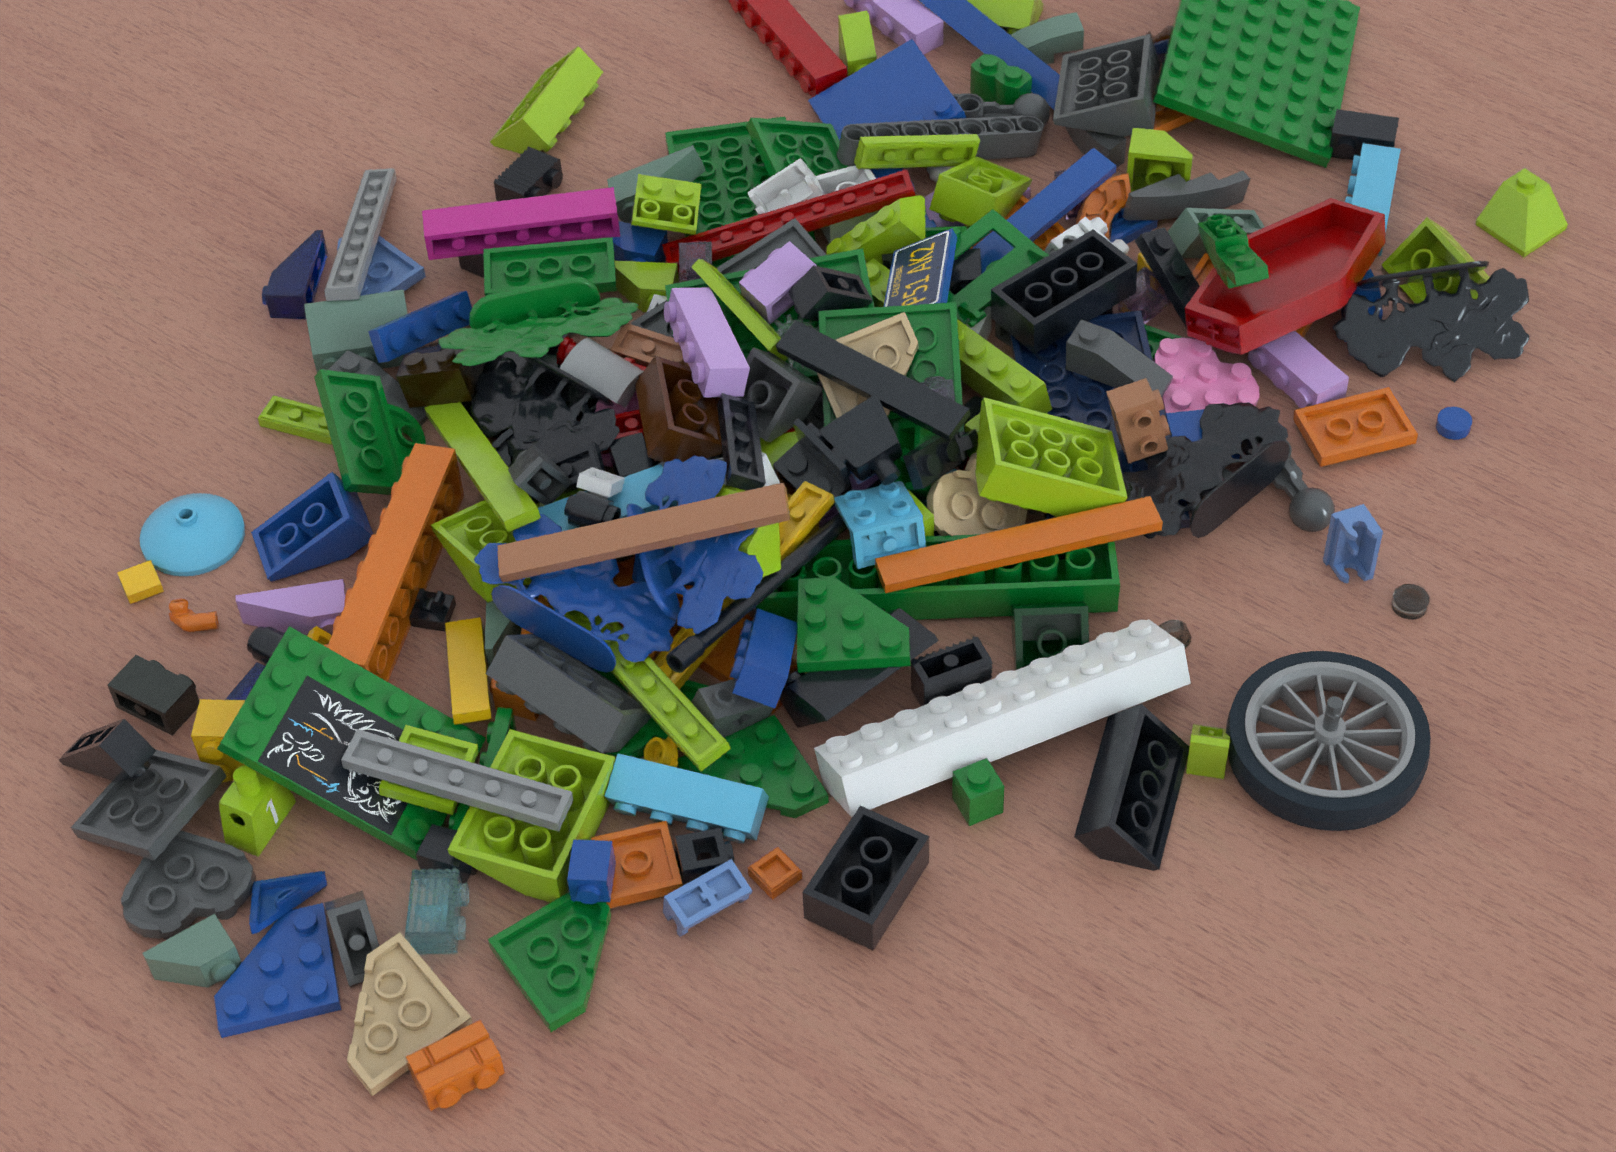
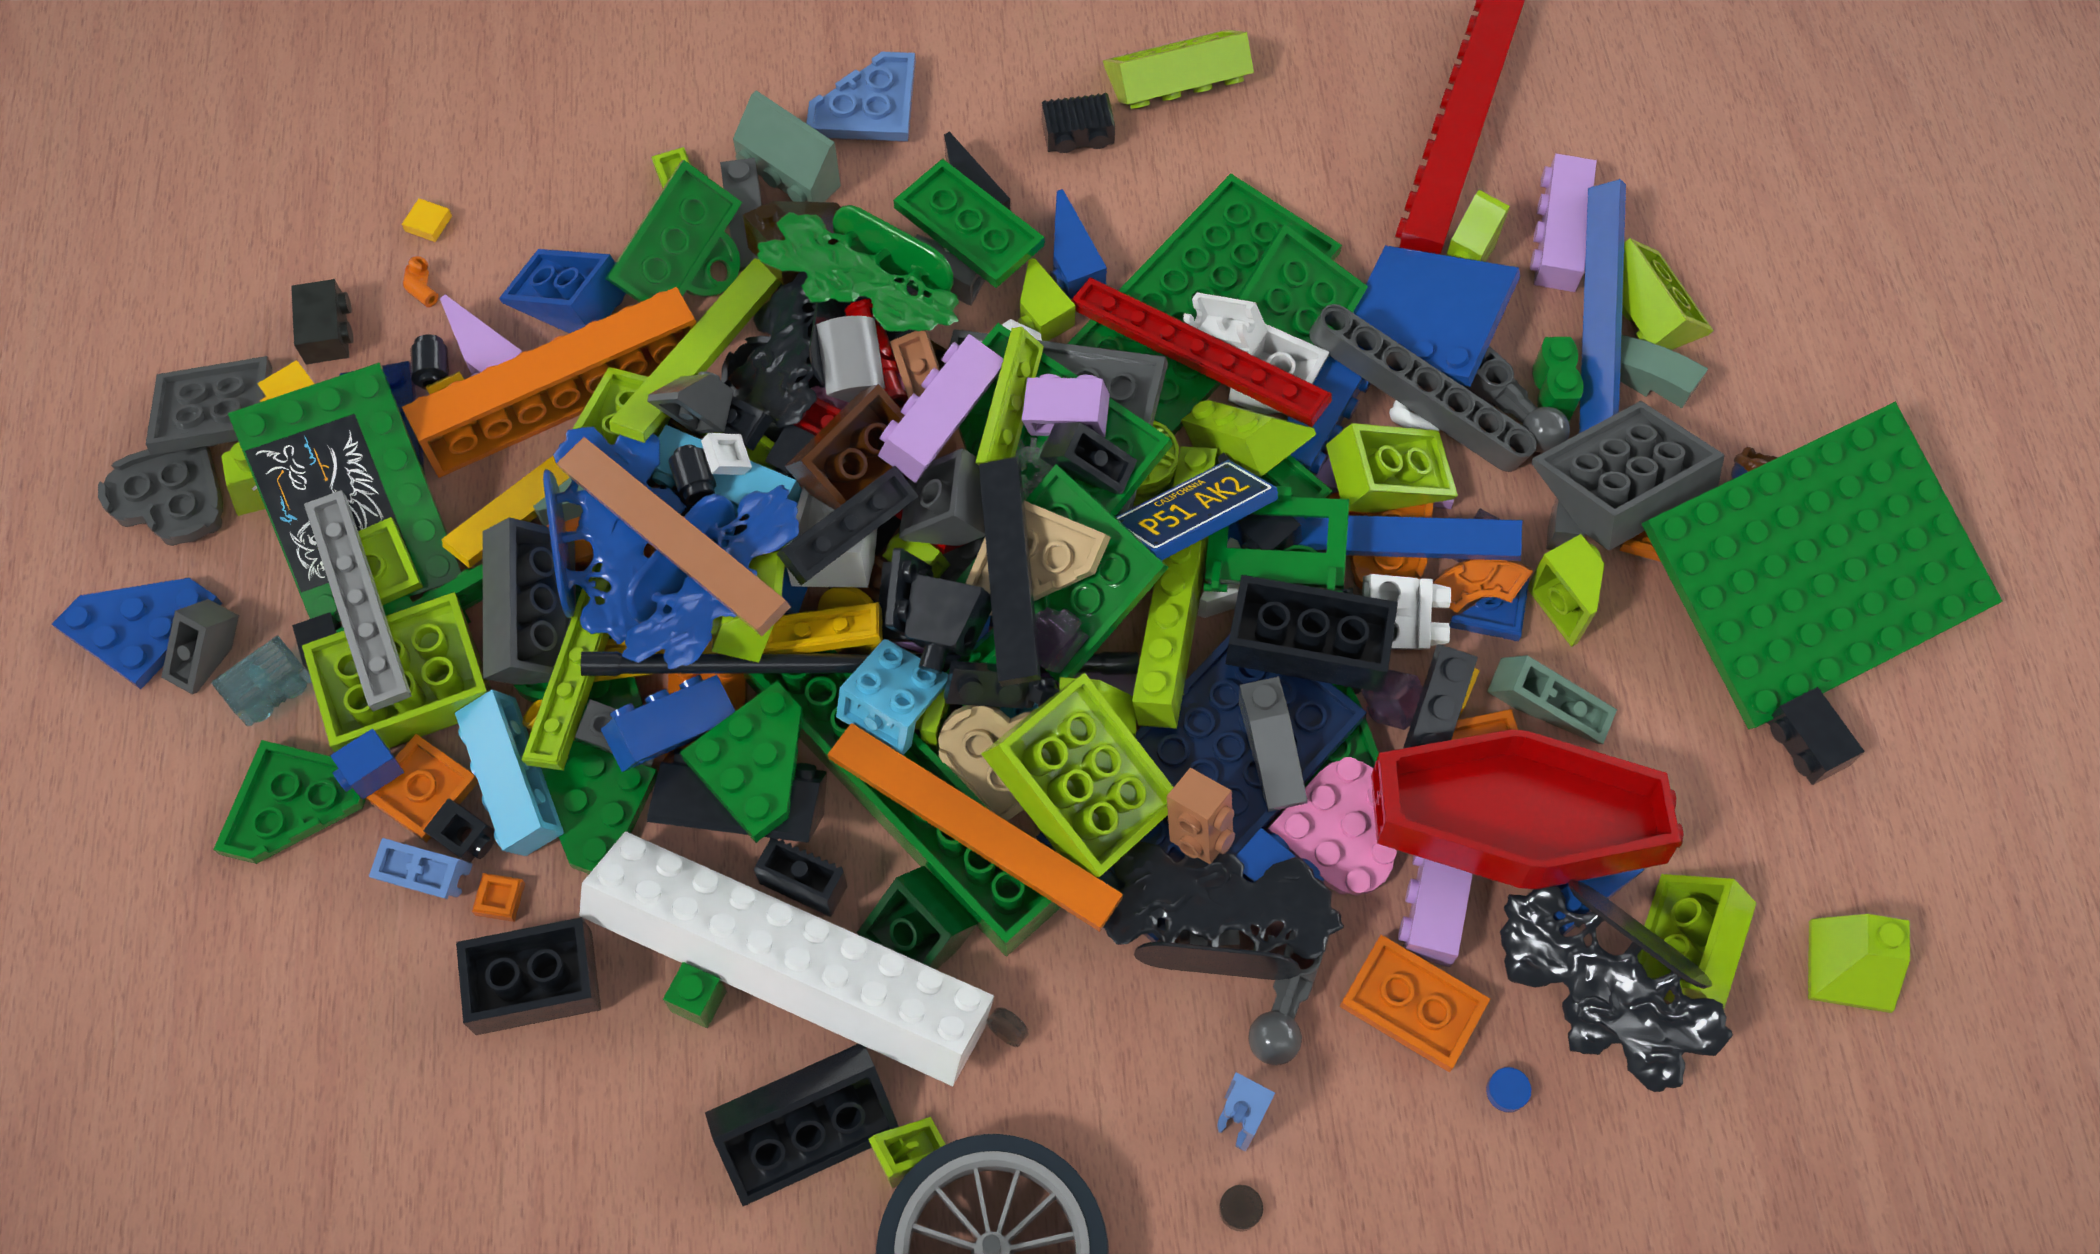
camera: 45 degrees right, 15 degrees up
black slope [59,719,156,782] -> none
medium azure dish [139,493,245,576] -> none
sand green slope [142,914,242,988] -> none
blue tile [249,871,327,934] -> none
clear blue slope [262,230,328,319] -> none
light grey tile [324,168,397,301] -> none
tan plate [347,932,472,1096] -> none
blue plate [368,290,472,363] -> none
orange brick [405,1020,505,1111] -> none
black tile [409,588,456,632] -> none
dark pink brick [422,187,620,260] -> none
sand green slope [607,145,706,223] -> none
lime slope [631,174,701,235] -> none
clear purple brick [679,241,714,282] -> none
lime tile [854,134,980,169] -> none
dark grey slope [1122,171,1251,220] -> none
green slope [1197,214,1269,289] -> none
medium azure brick [1345,143,1401,256] -> none

